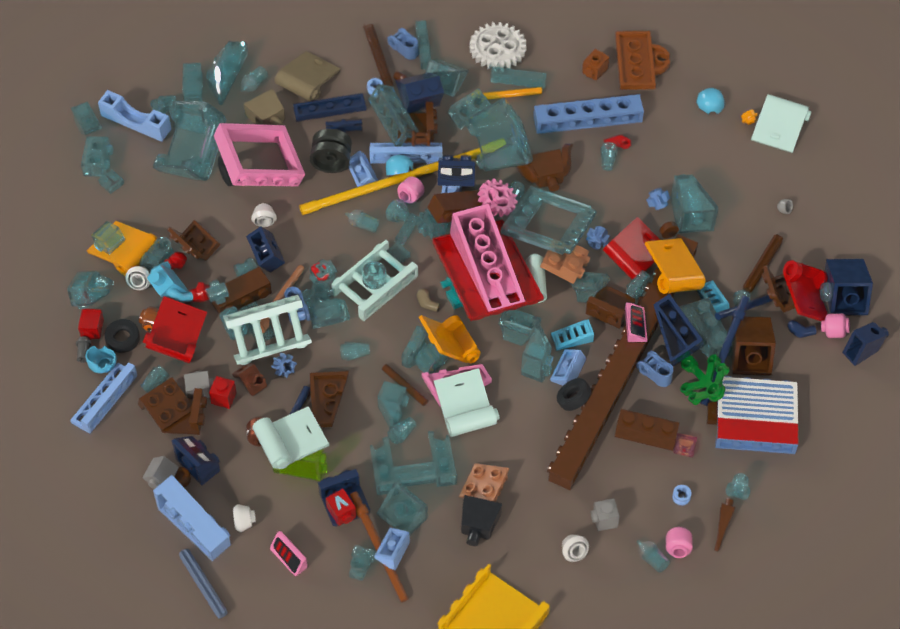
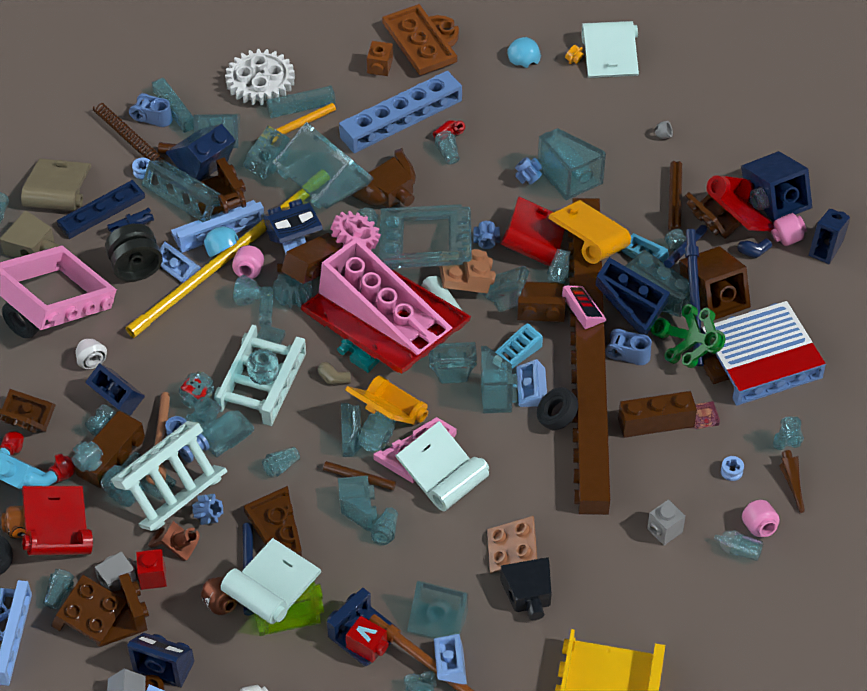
camera: 25 degrees left, 5 degrees down
clear light blue piece [345,210,380,233] -> none
clear light blue wedge [370,431,457,495] -> none
white cone [562,535,589,562] -> none
reddish brown tile [659,221,679,239] -> none

